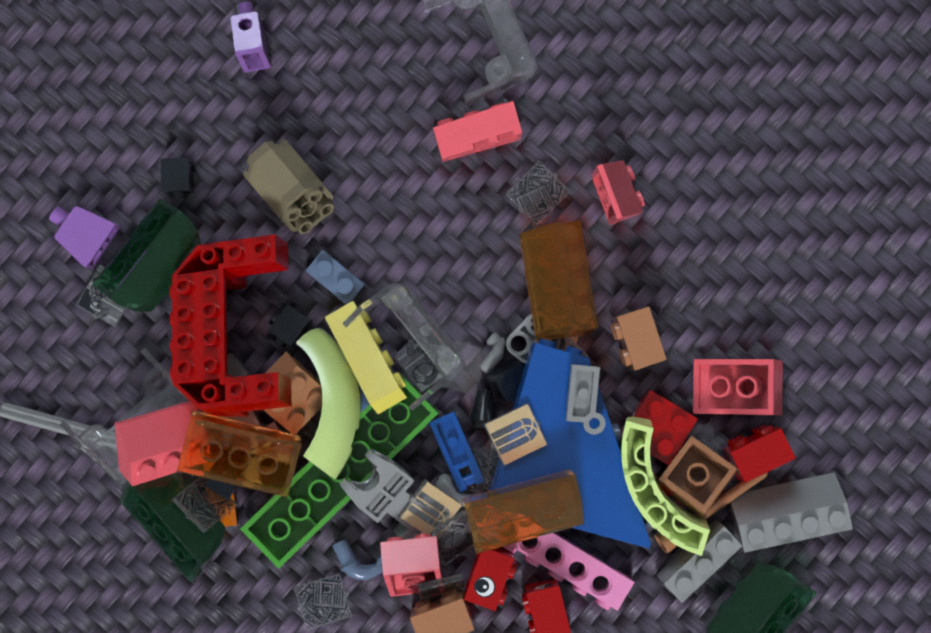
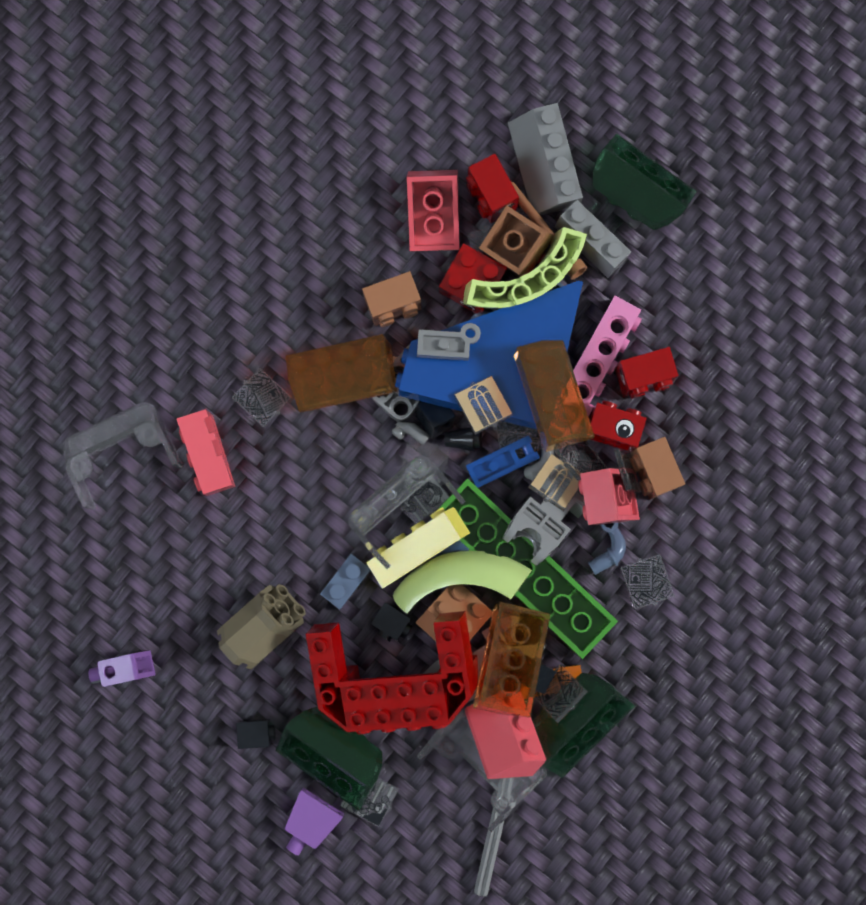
camera: 90 degrees left, 5 degrees down
coral slope [591,160,645,225] -> none

